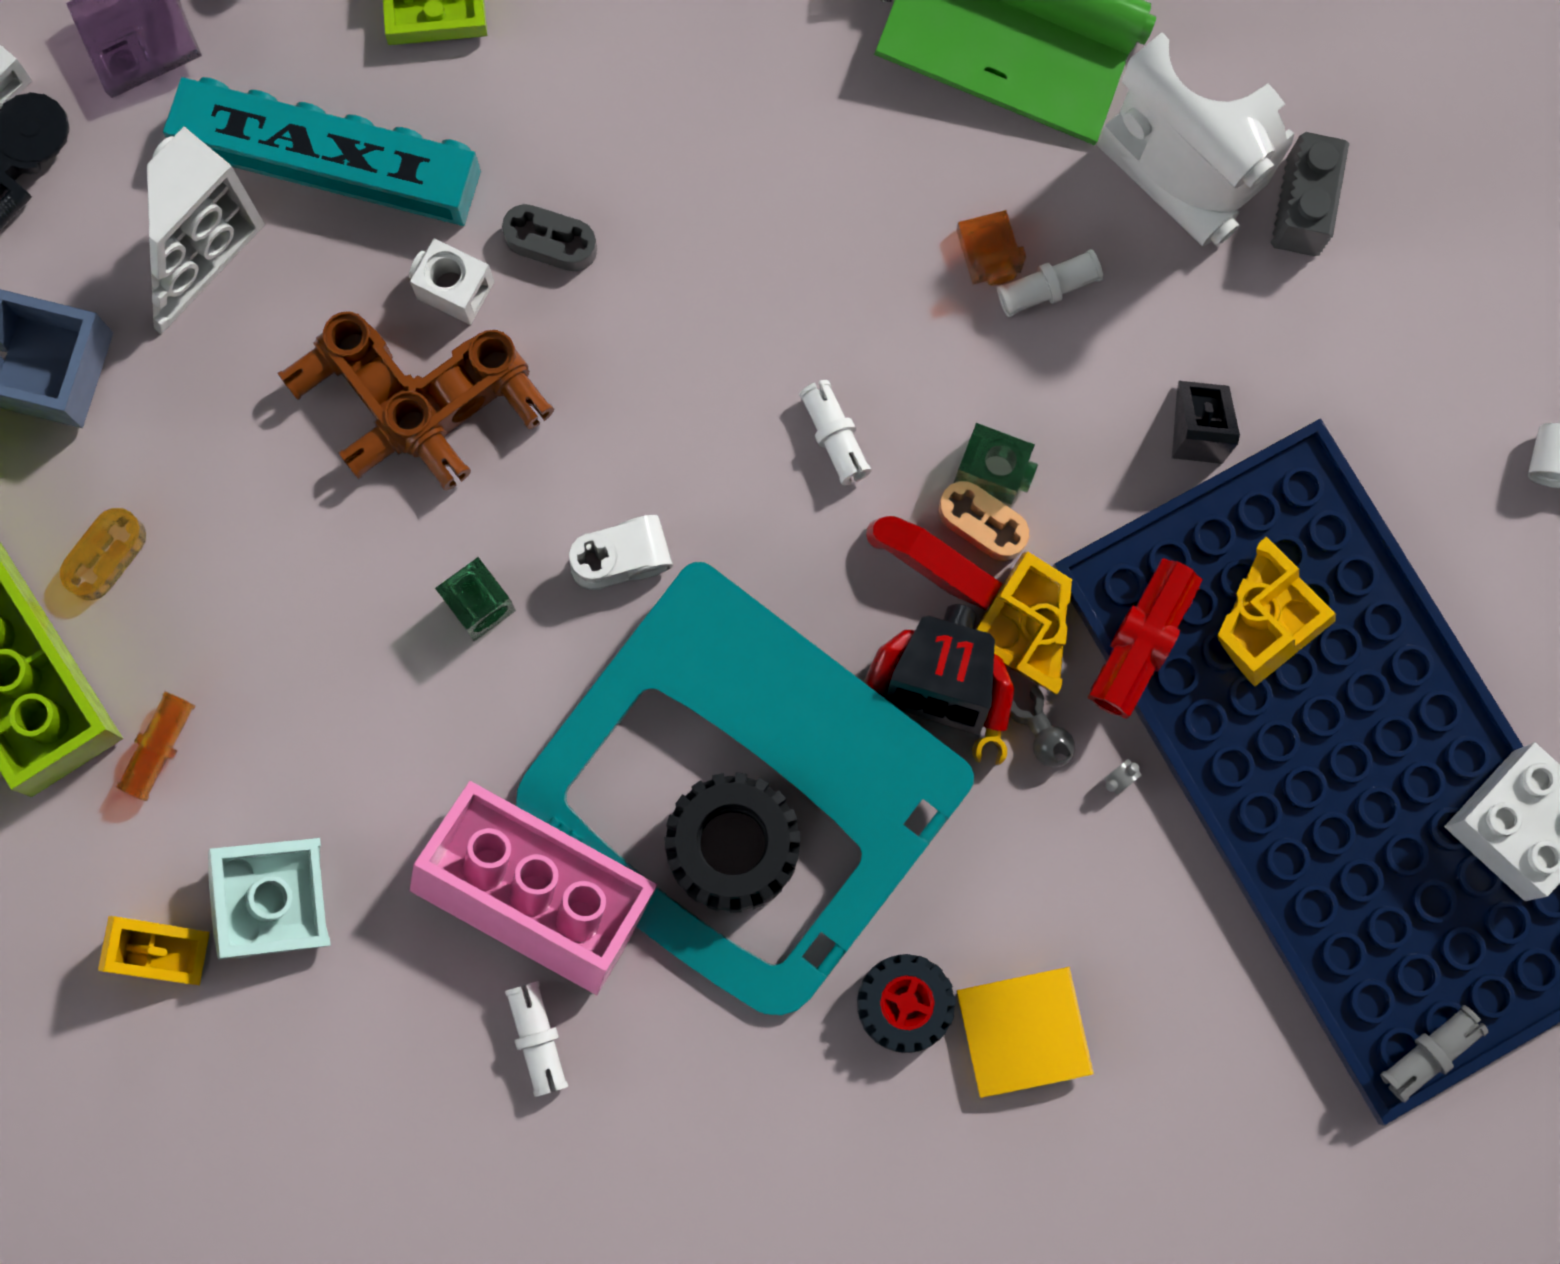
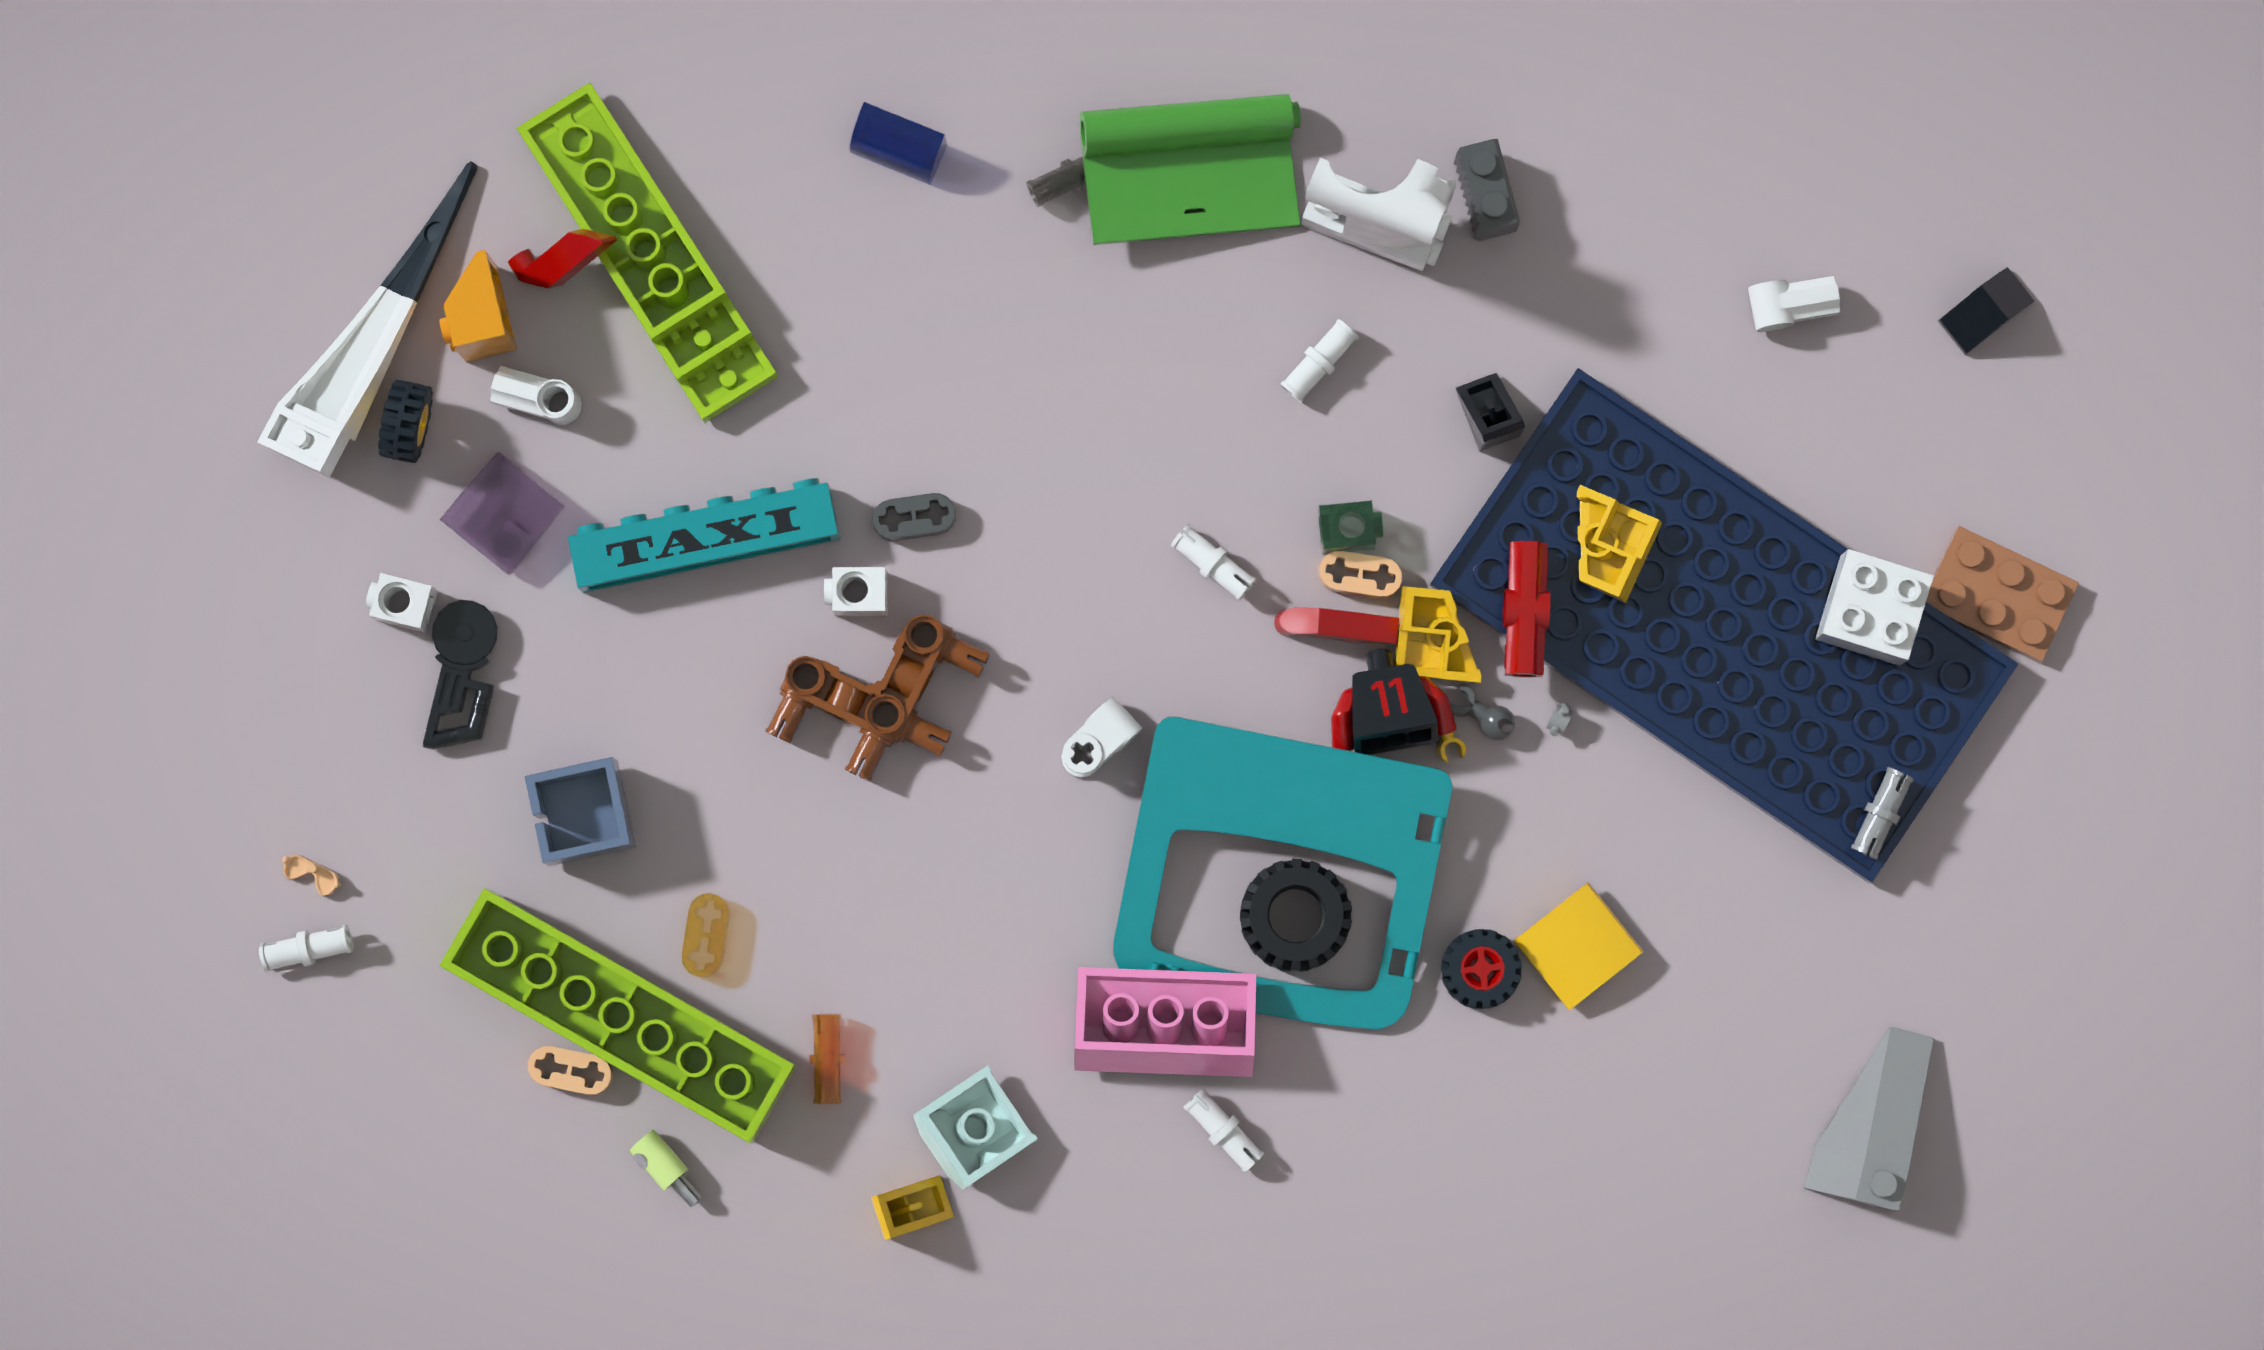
camera: 20 degrees left, 5 degrees up
white wedge [147,127,265,334] -> none
clear green brick [435,557,516,641] -> none
clear orange bracket [956,210,1027,286] -> none

